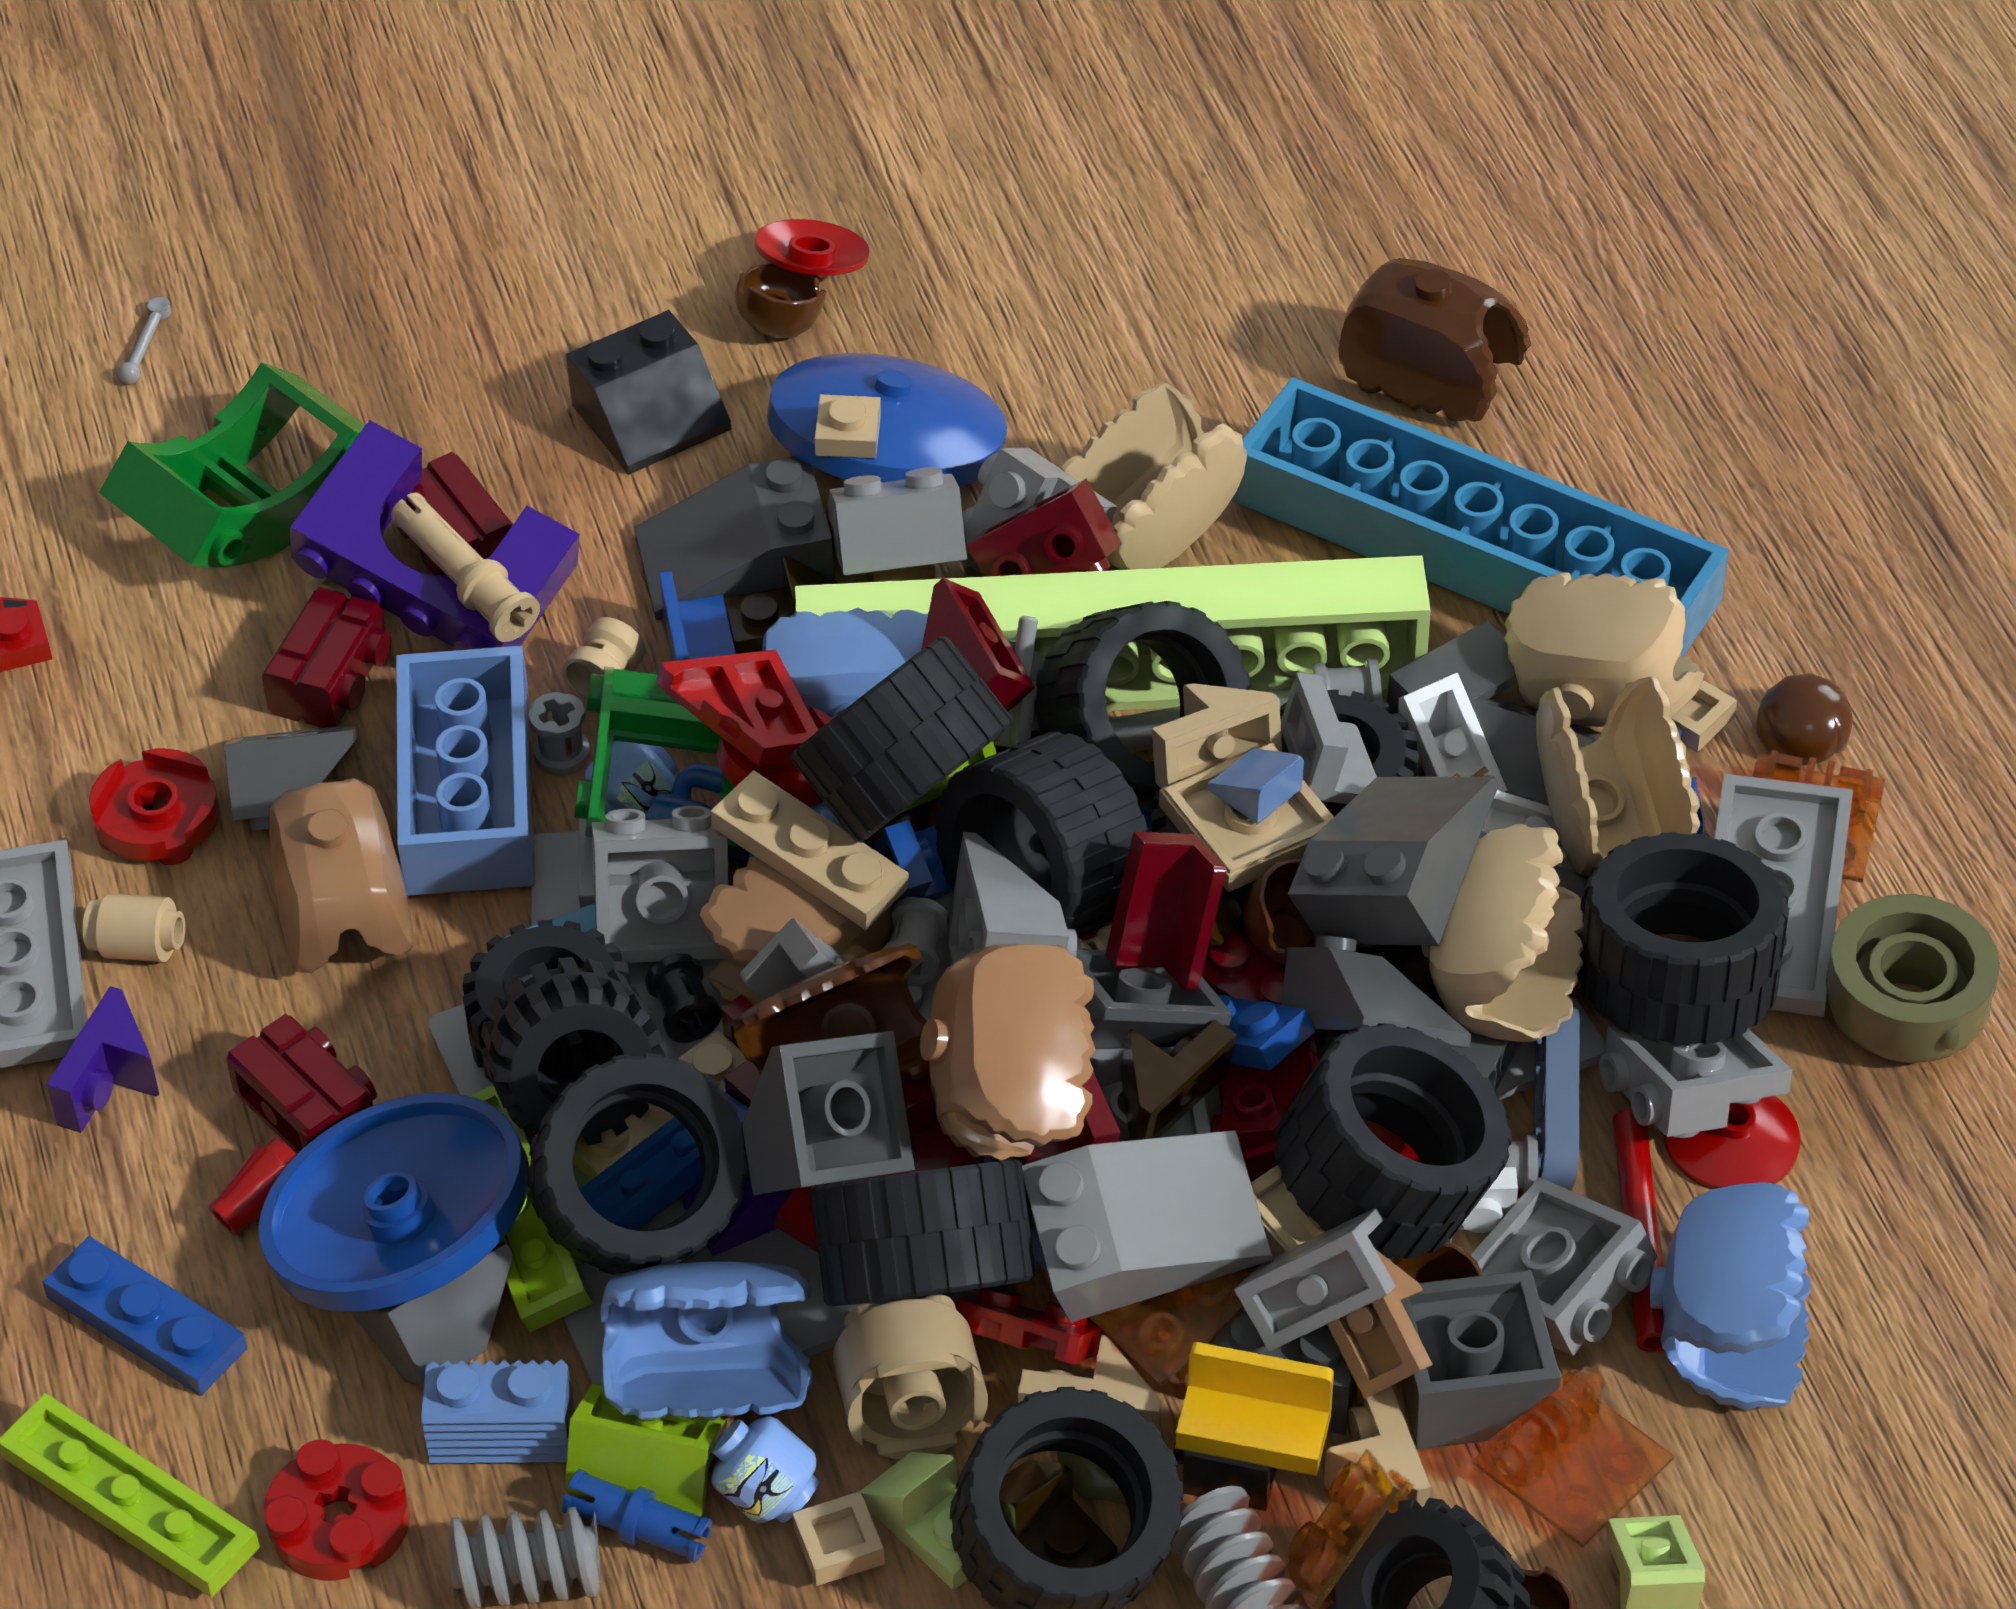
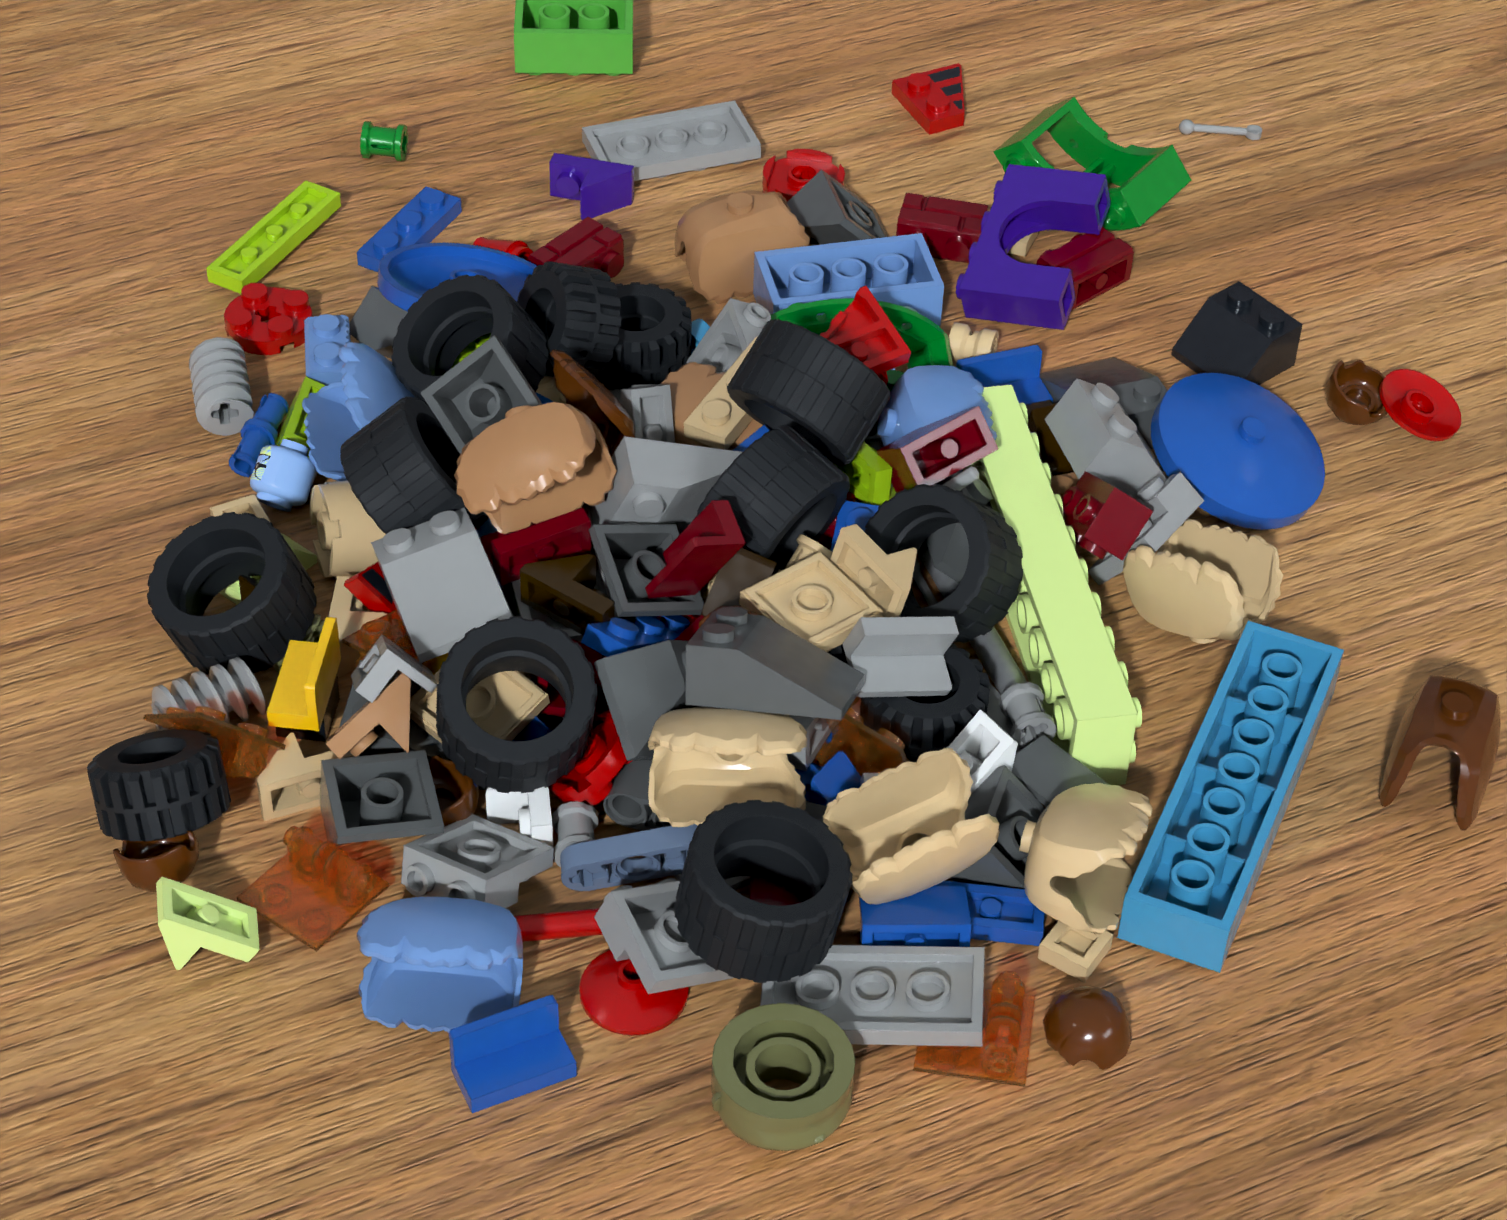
camera: 80 degrees right, 5 degrees down
tan brick [83,893,185,962] -> none
tan pin [391,493,540,642] -> none
tan plate [815,394,881,458] -> none
medium blue slope [1208,748,1304,824] -> none
none -> blue panel [449,995,577,1113]

